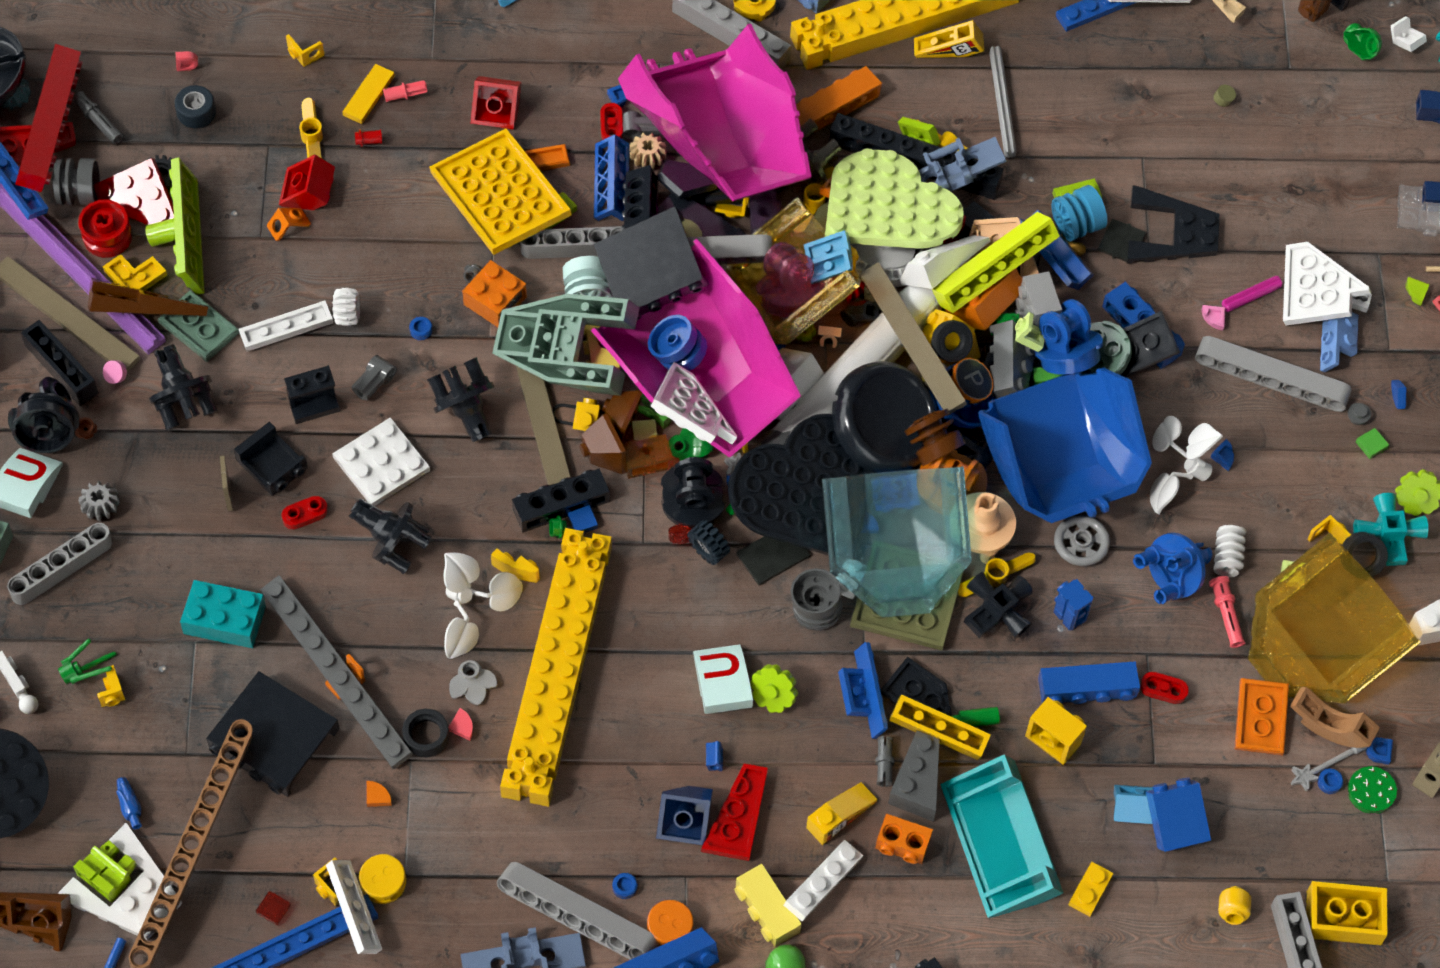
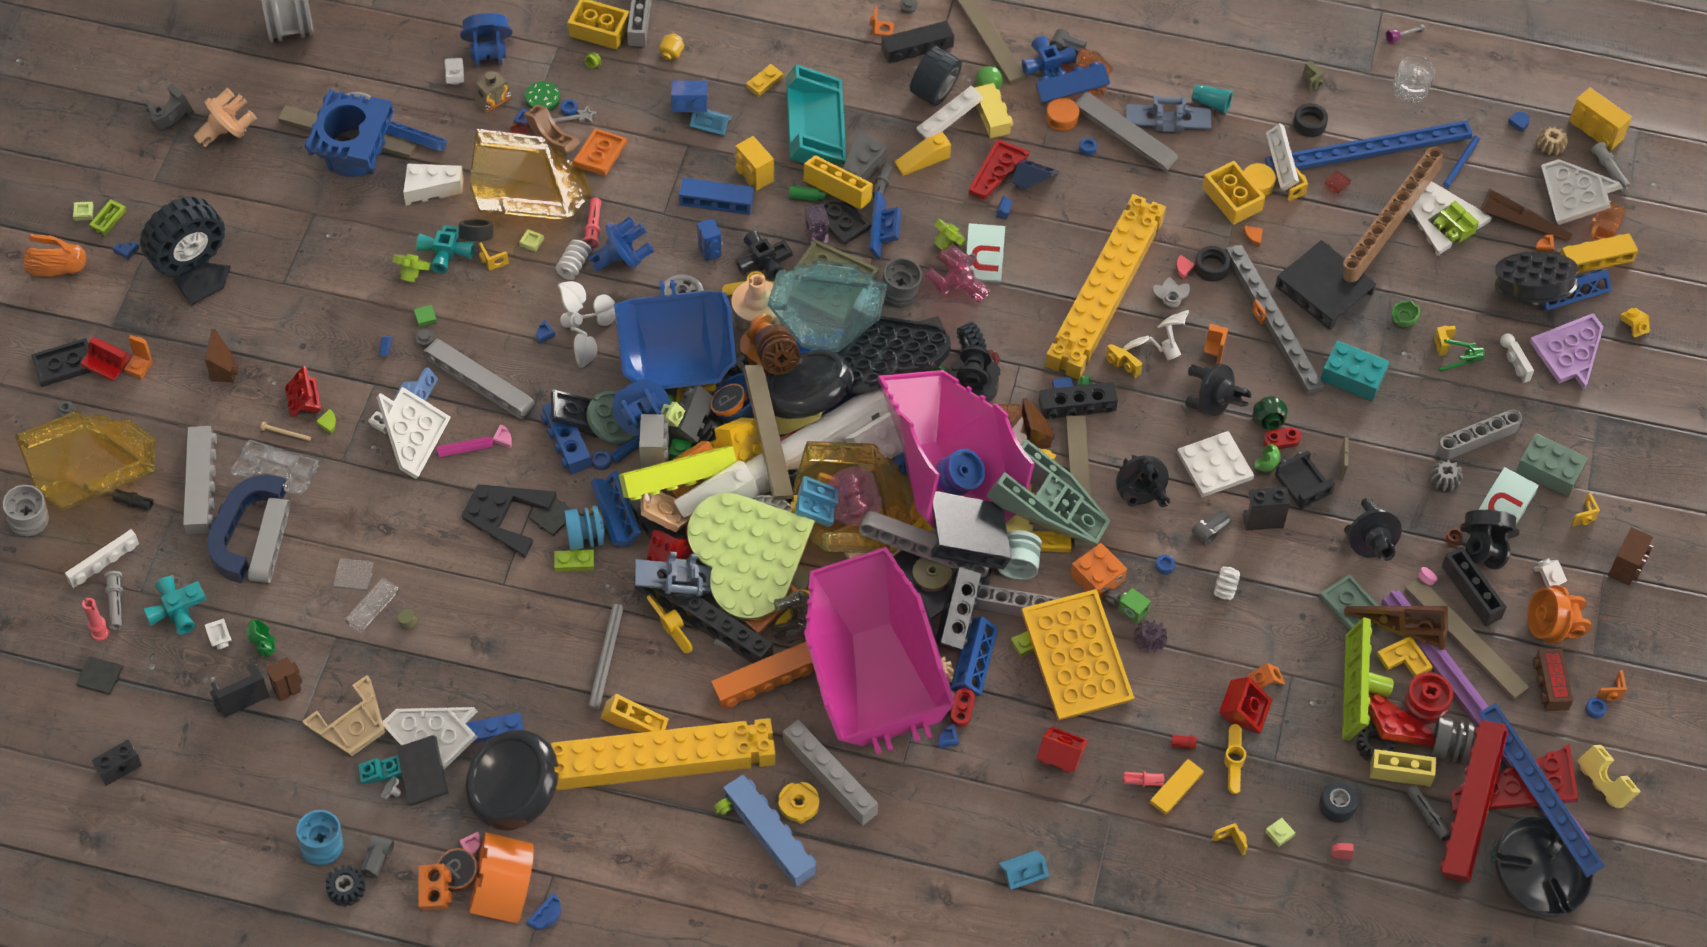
camera: 165 degrees left, 5 degrees down
blue piece [116,777,142,830] -> none
white plate [239,301,333,352] -> none
orange tile [525,144,570,171] -> none
white wing [651,362,737,444] -> none
orange brick [875,814,933,864] -> none
lime plate [898,117,941,146] -> none
black tyre [931,320,973,362] -> none
red plate [1140,672,1189,704] -> none
none -> light grey beam [249,498,290,583]
none -> clear piece [333,558,374,591]
none -> clear plate [345,577,399,632]
none -> clear red tile [510,122,529,138]
none -> lime plate [585,52,601,69]
none -> blue tile [592,451,611,470]
none -> red bracket [646,530,693,576]
none -> brick [805,203,829,245]
none -> black wheel [910,46,962,106]
none -> clear pink piece [924,244,990,303]
none -> bright green brick [1119,588,1151,624]
none -> gear [1134,619,1167,653]
none -> yellow brick [1202,161,1266,225]
none -> orange panel [1204,324,1228,364]
none -> dark green plant [1252,396,1288,430]
none -> bright green hair [1254,444,1281,473]
none -> yellowish green plate [1265,818,1295,847]
none -> light yellow brick [1370,749,1436,787]
none -> bright green hair [1392,301,1420,328]

